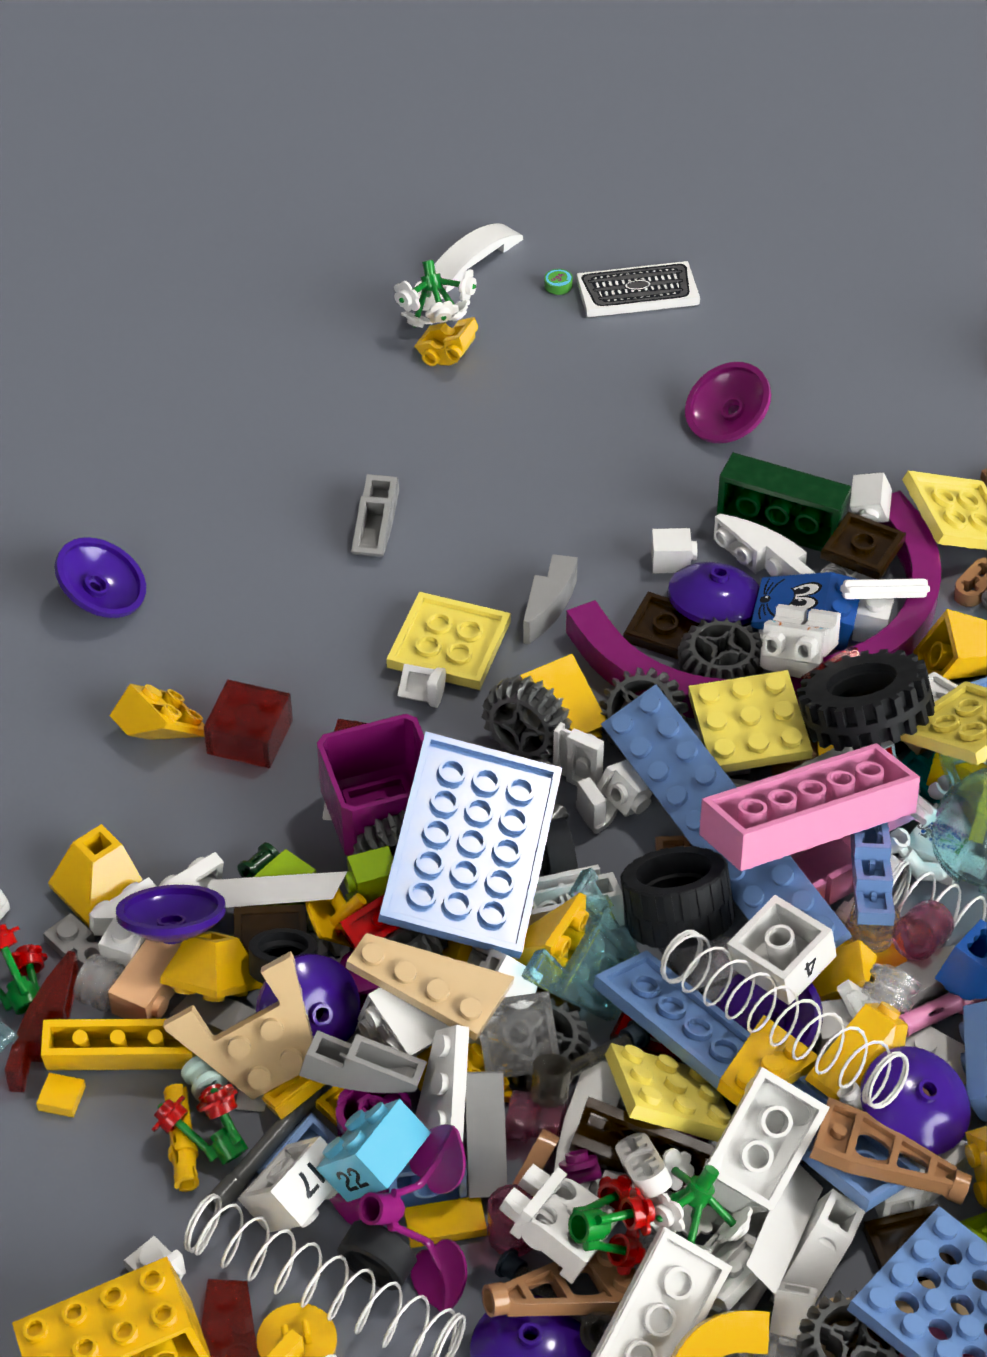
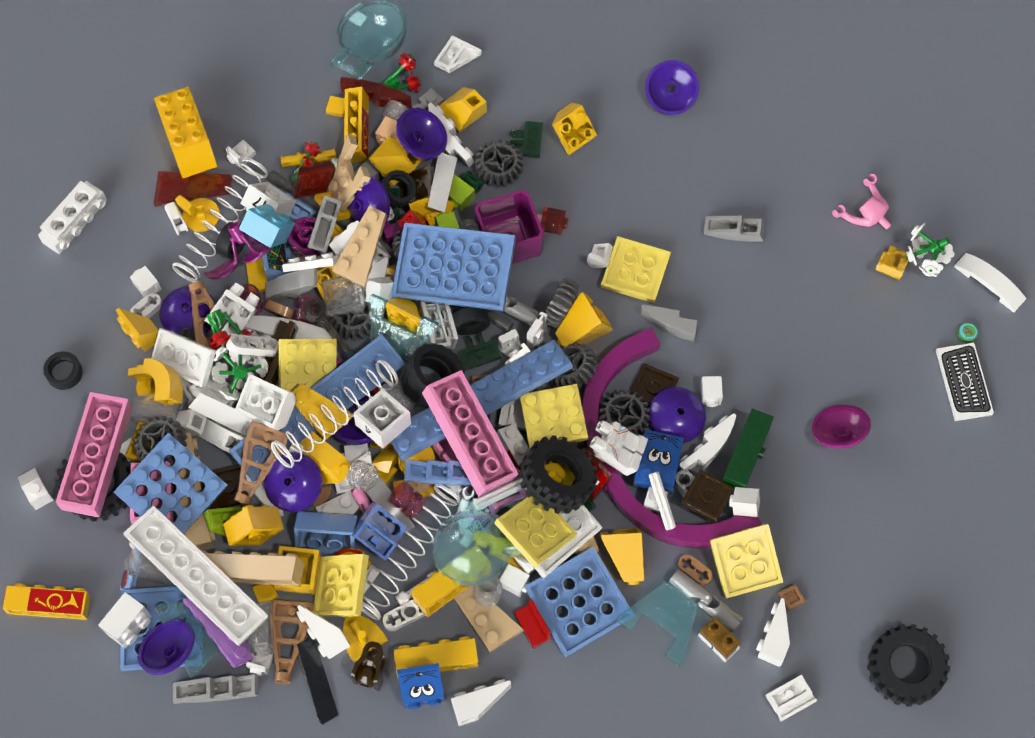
camera: 90 degrees right, 20 degrees up
clear red brick [203,679,293,768] -> none
magenta plate [559,1149,602,1184] -> none
none -> clear red tile [292,162,335,199]
none -> clear green hinge [459,332,502,371]
none -> dark grey gear [474,140,524,188]
none -> clear green hinge [509,121,543,158]
none -> bright pink piece [832,174,891,230]

